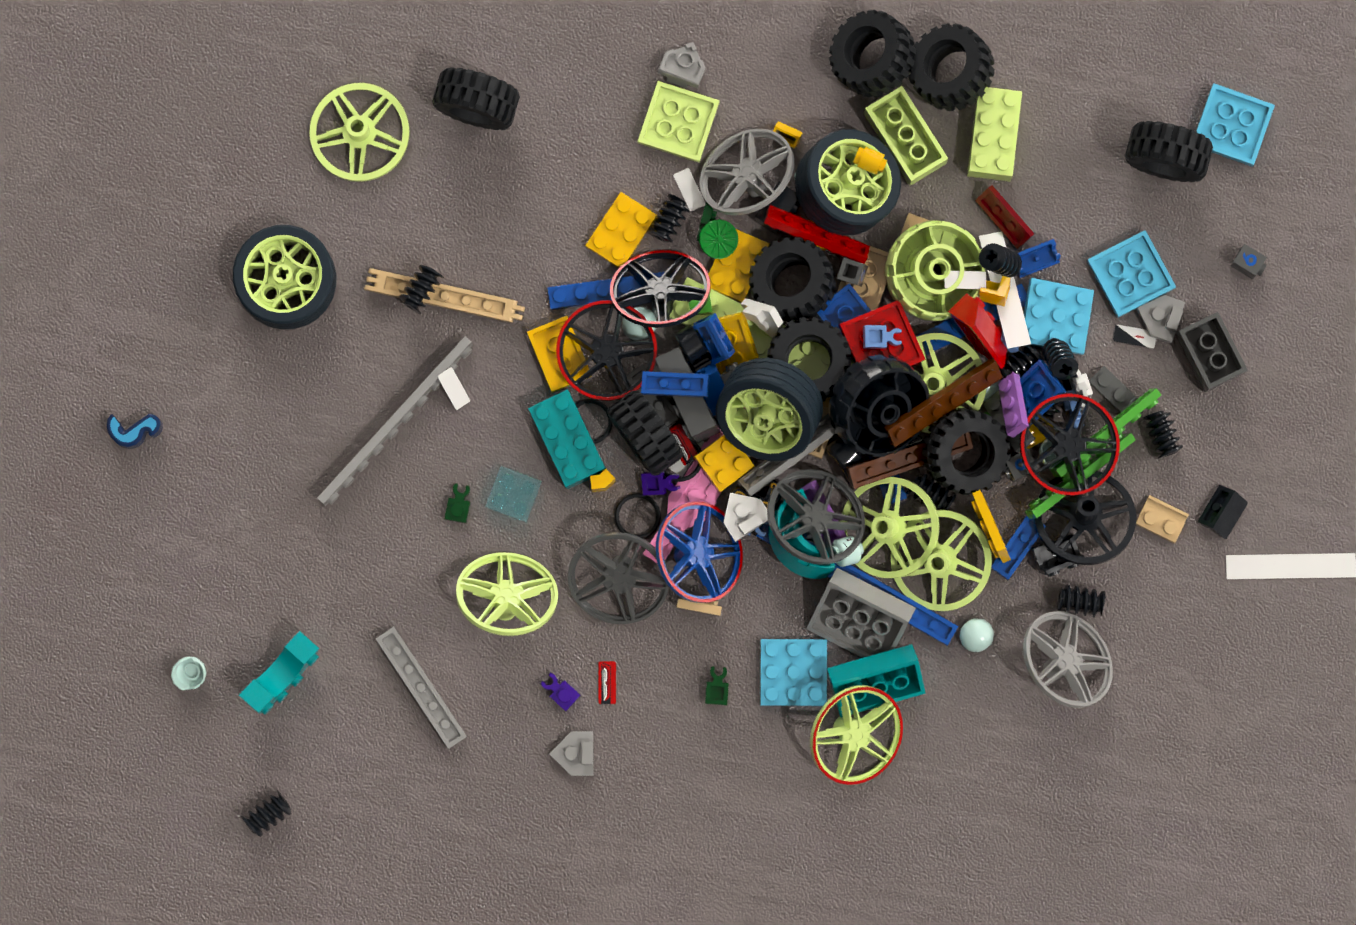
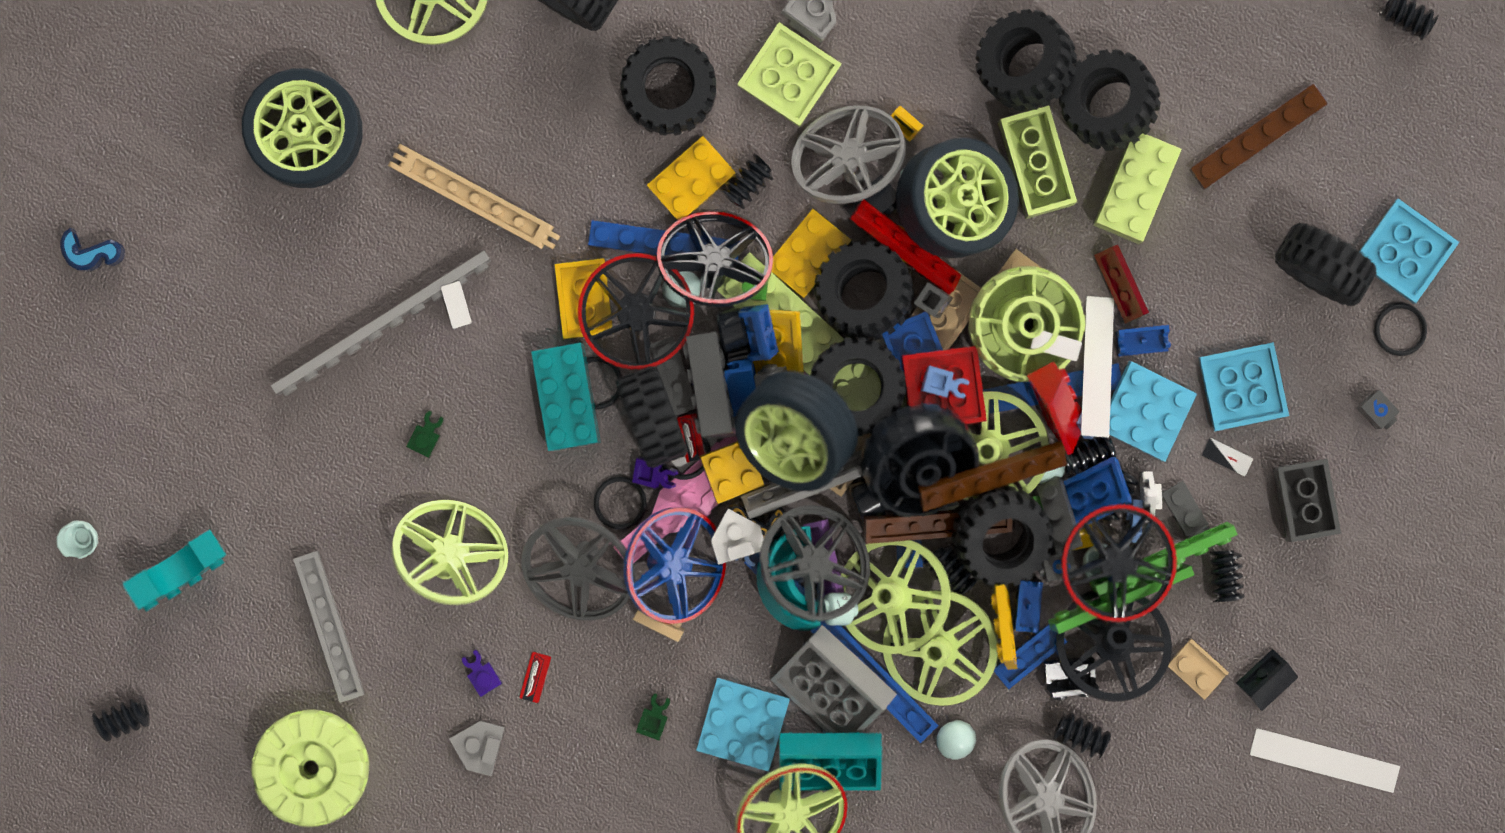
camera: 10 degrees right, 5 degrees up
black piece [399,265,444,314] -> none
clear light blue plate [485,466,542,523] -> none
yellow piece [590,469,616,492] -> none
blue plate [641,371,709,398] -> none
white sticker [673,168,706,211] -> none
dark green plate [696,202,717,241] -> none
green wheel [699,220,738,259] -> none
white plate [741,299,783,338] -> none
yellow brick [853,147,887,175] -> none
black piece [979,243,1022,278] -> none
yellow panel [979,276,1011,307] -> none
medium lavender plate [998,372,1029,438] -> none
black piece [1042,338,1078,380] -> none
light grey plate [1136,295,1185,344] -> none
none -> yellowish green wheel [251,710,369,827]
none -> black tyre [620,36,717,136]
none -> blue hinge [1013,580,1043,633]
none -> reddish brown plate [1189,84,1328,190]
none -> black tyre [1374,303,1427,356]

